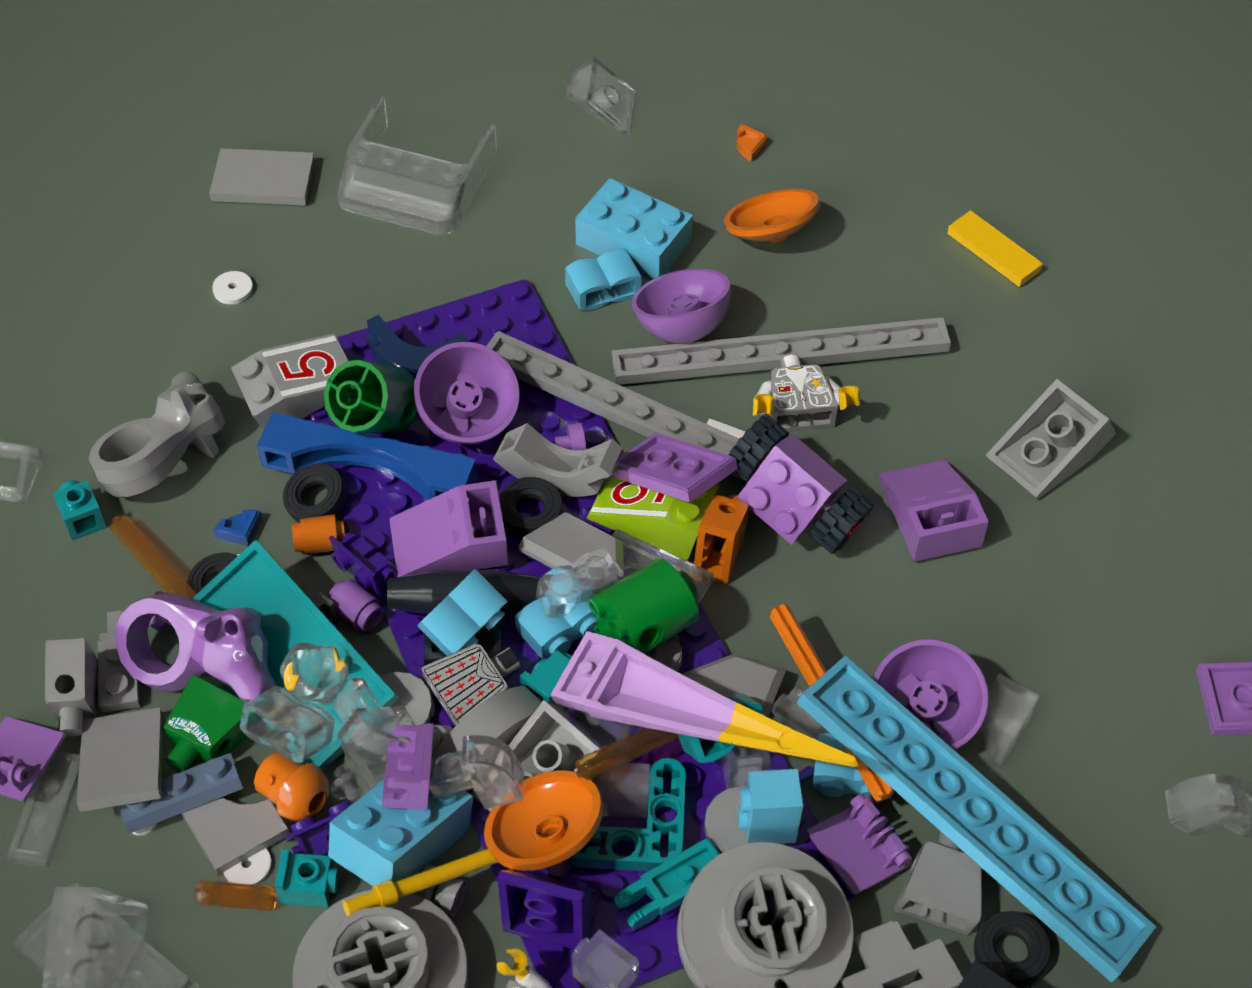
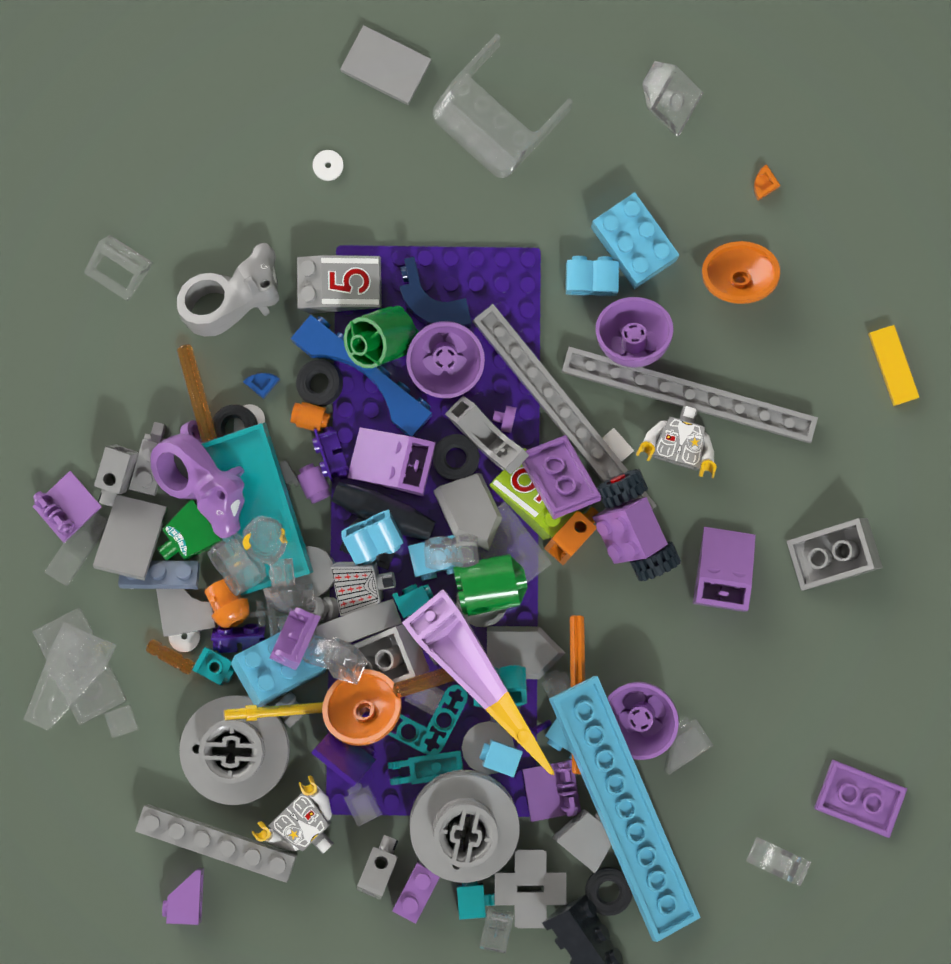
camera: 20 degrees right, 30 degrees up
teal brick [53,480,107,541] -> none

